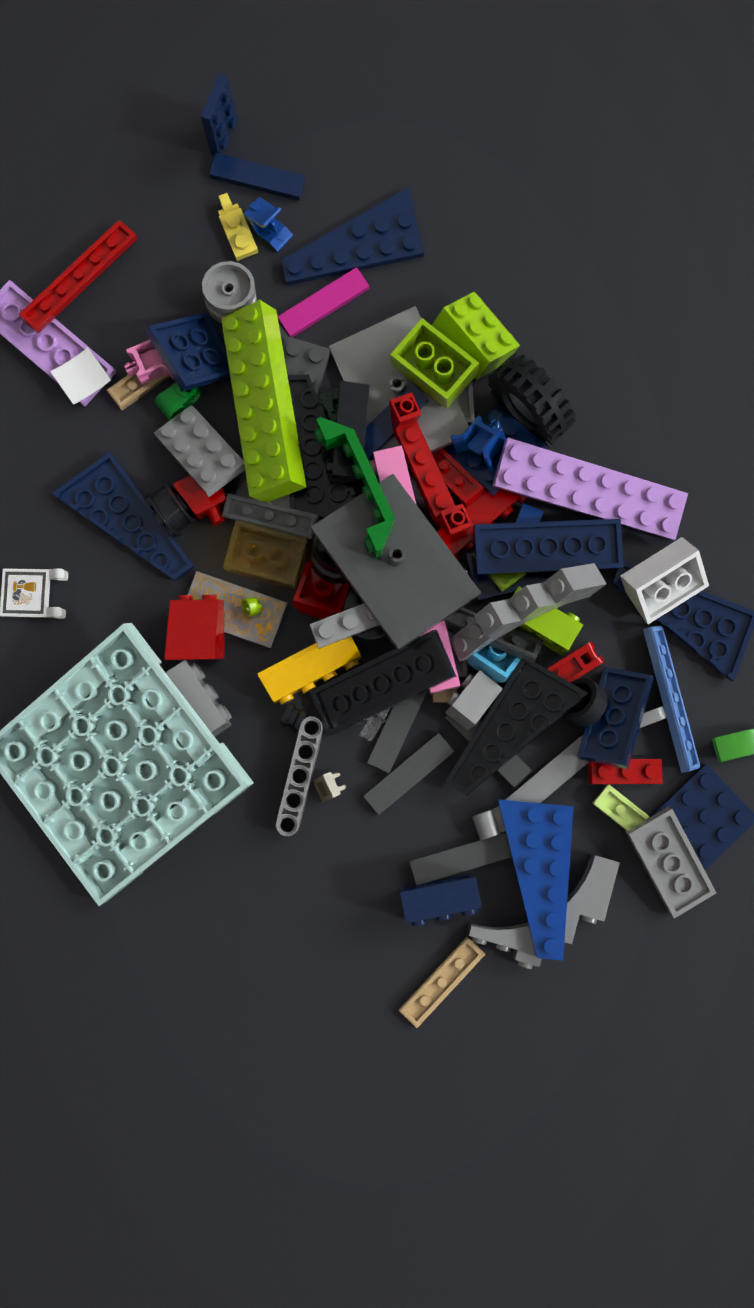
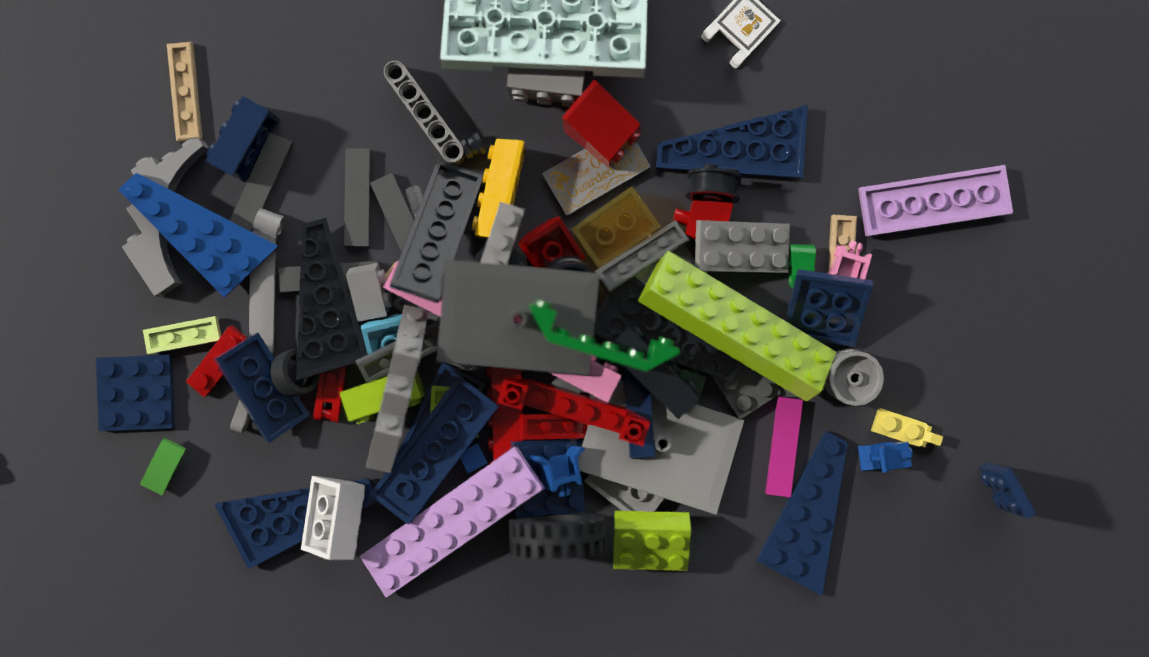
camera: 130 degrees right, 5 degrees up
red plate [19,220,137,333] -> none
white sticker [50,347,111,405] -> none
dark blue tile [209,153,306,201] -> none
lime hinge [241,597,262,618] -> none
dark tan tile [313,772,346,803] -> none
lime brick [390,318,479,409] -> none
light grey plate [626,807,716,918] -> none
medium blue tile [643,626,701,773] -> none

